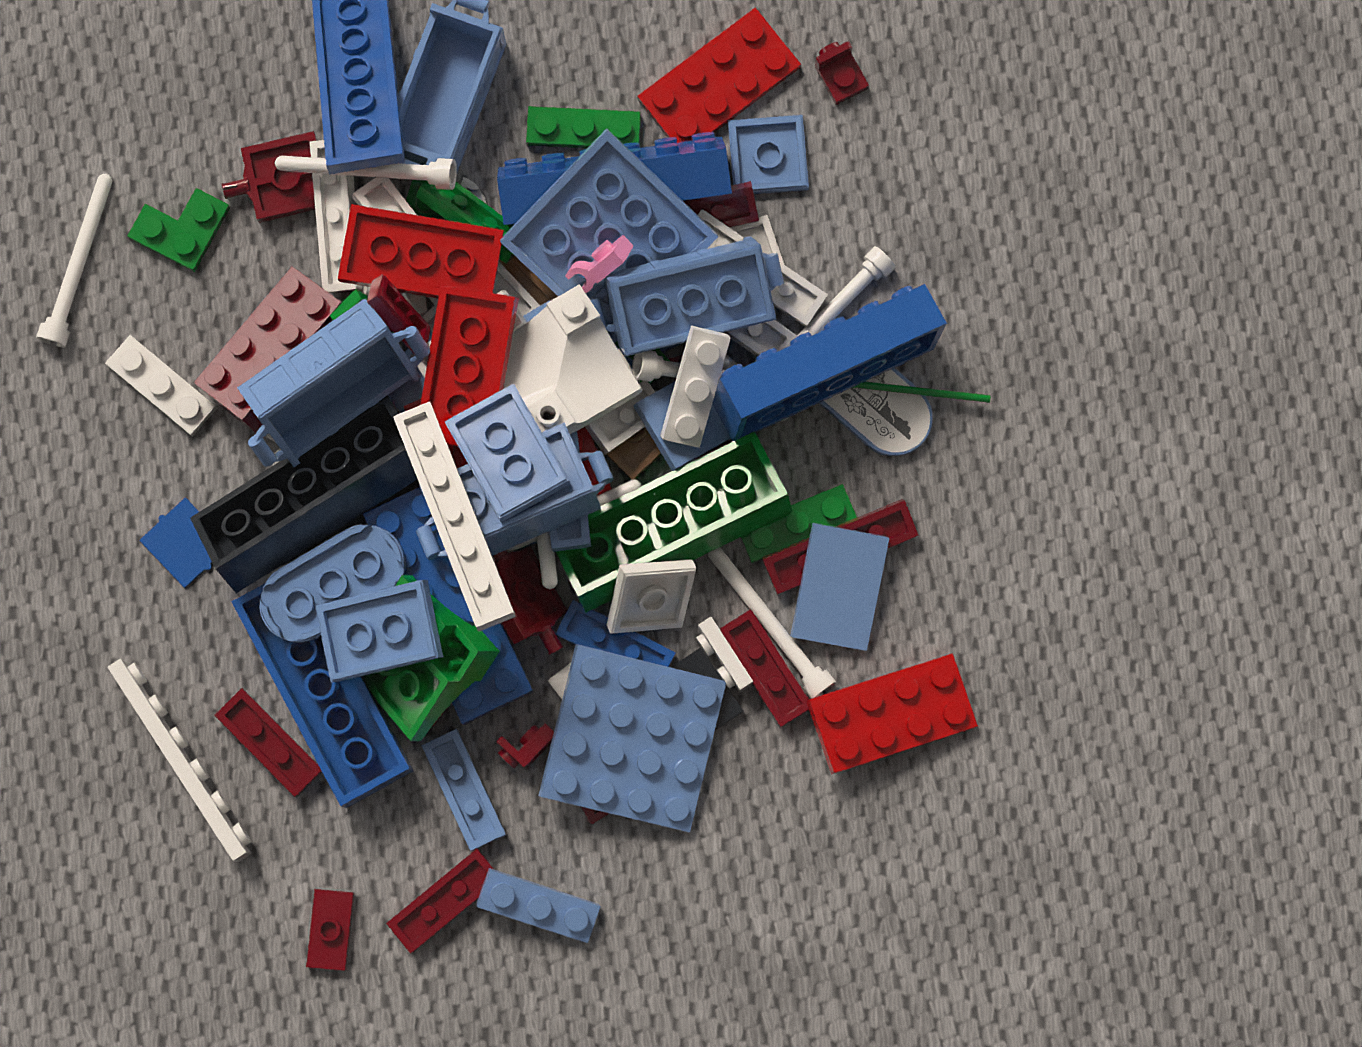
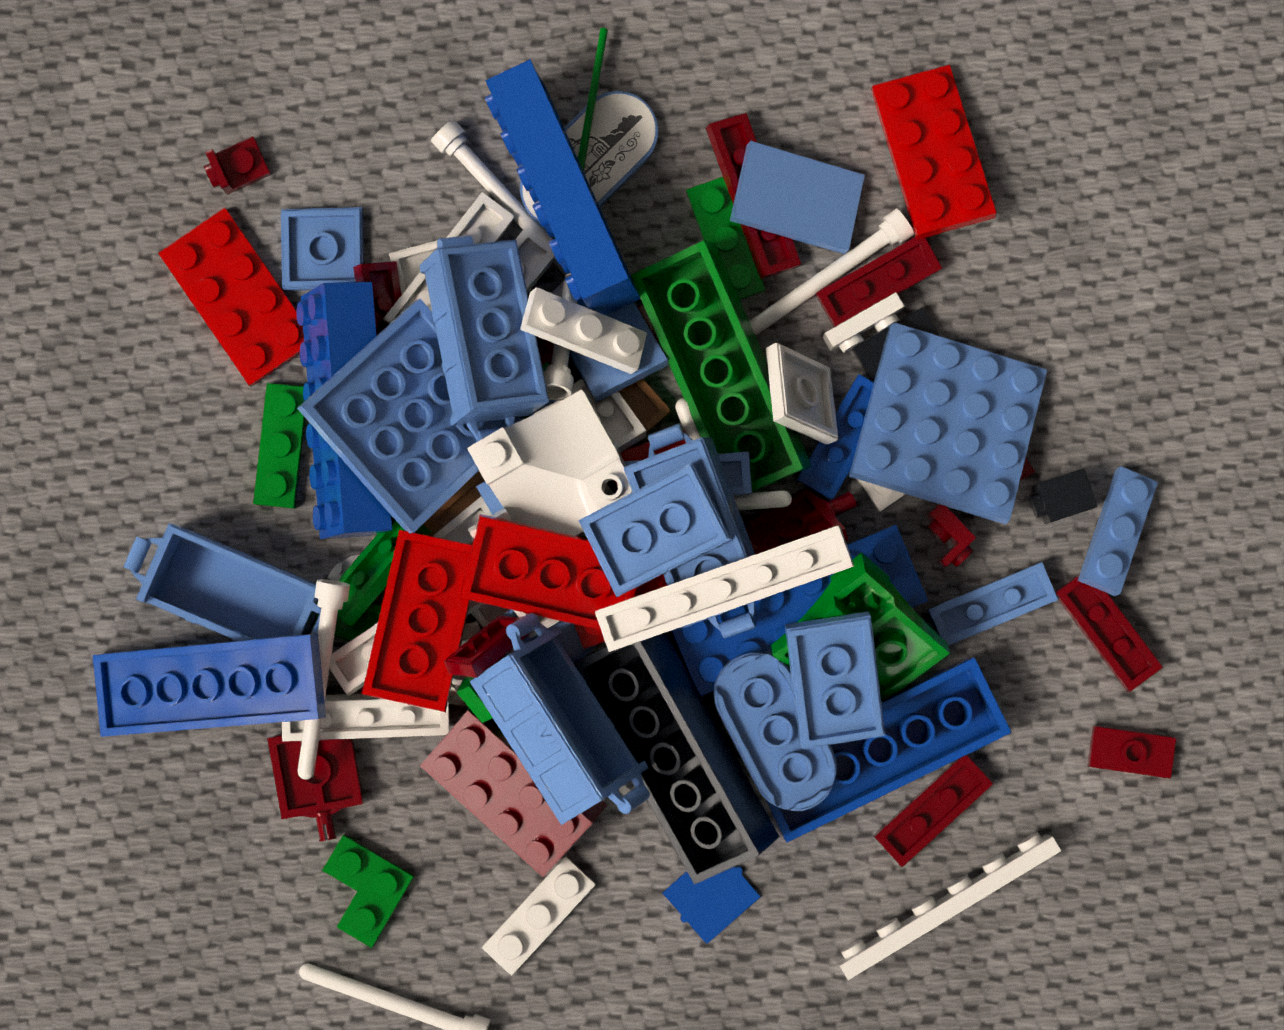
camera: 85 degrees left, 5 degrees up
bright pink plate [565,235,634,293] -> none
none -> black brick [1029,468,1097,524]

